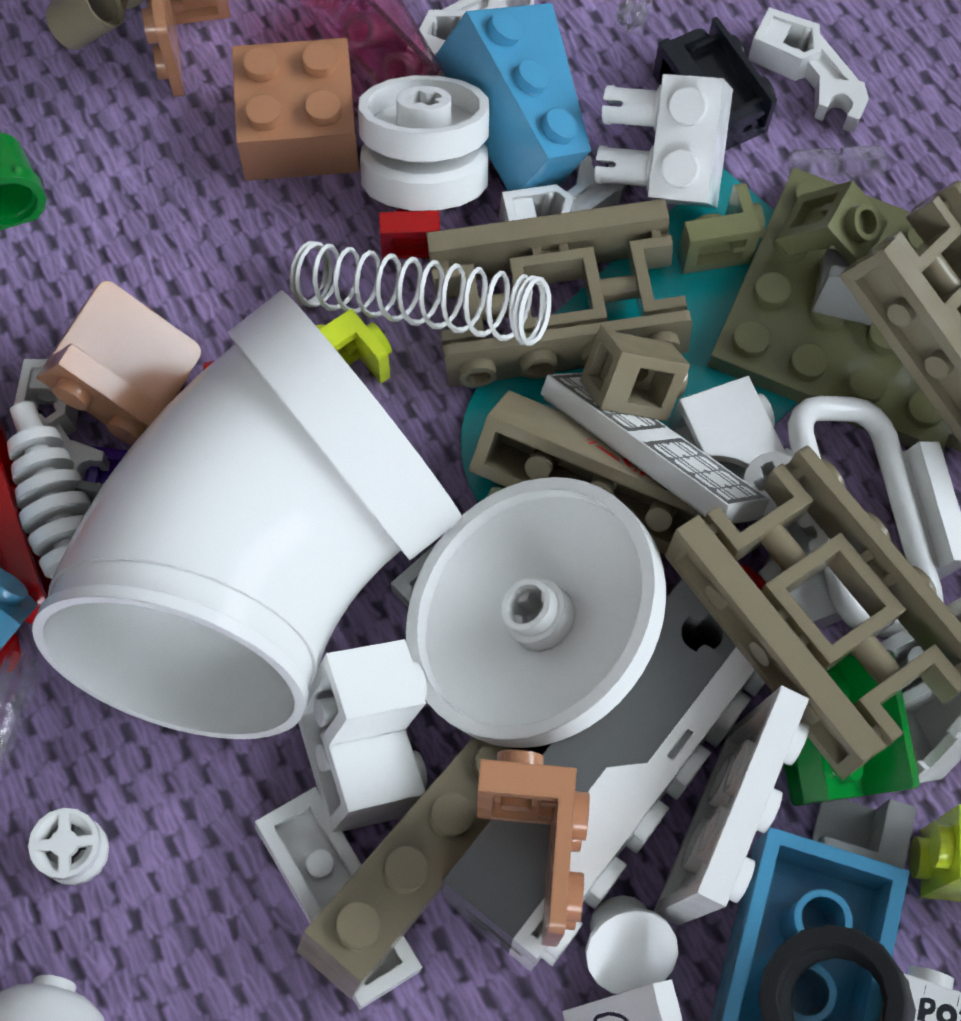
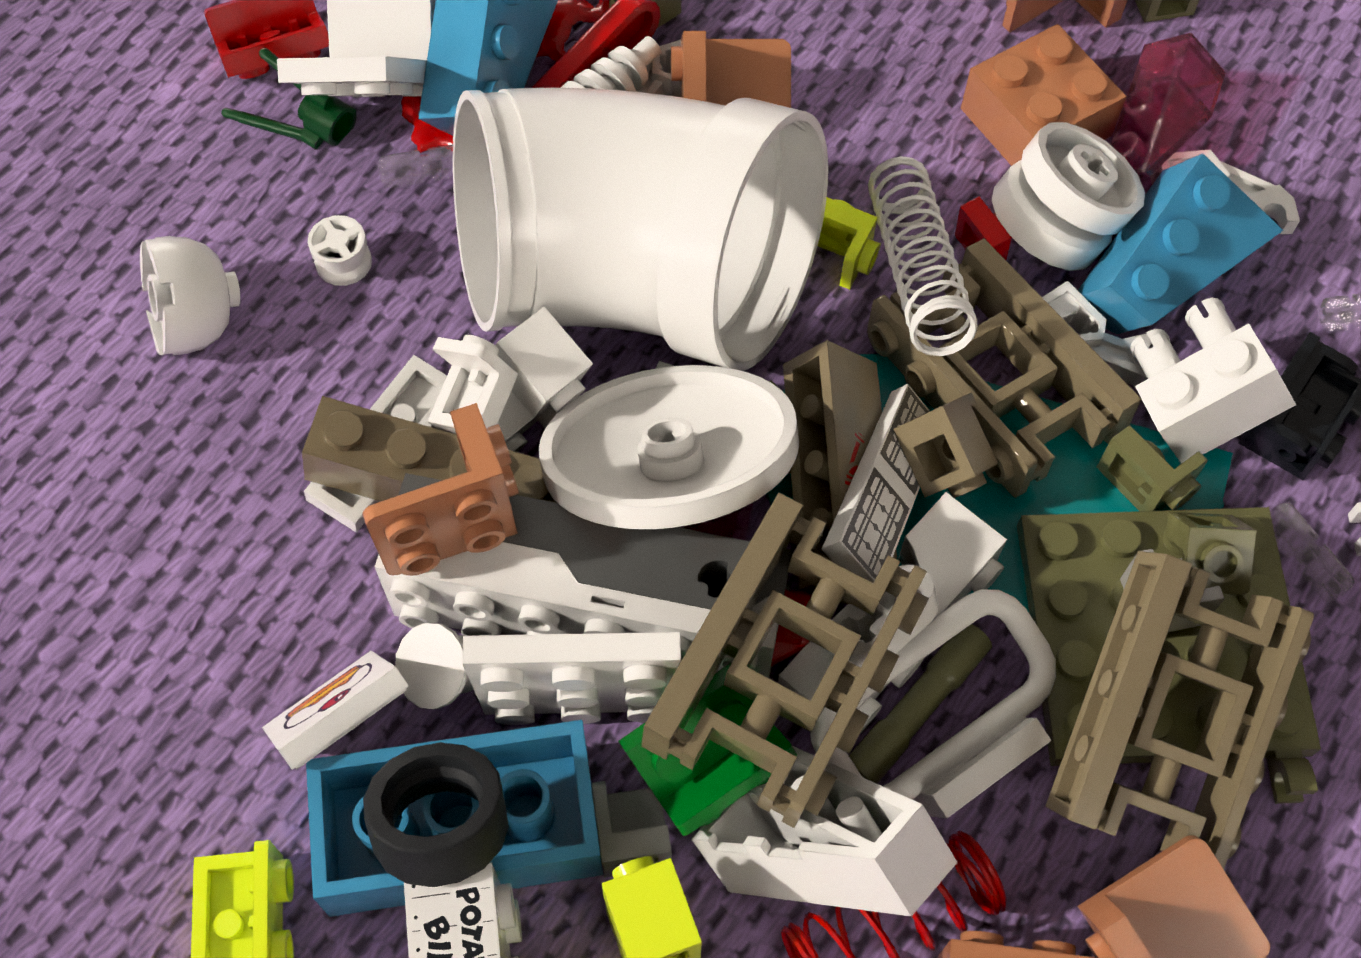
camera: 65 degrees right, 5 degrees down
none -> white bracket [428,335,518,434]

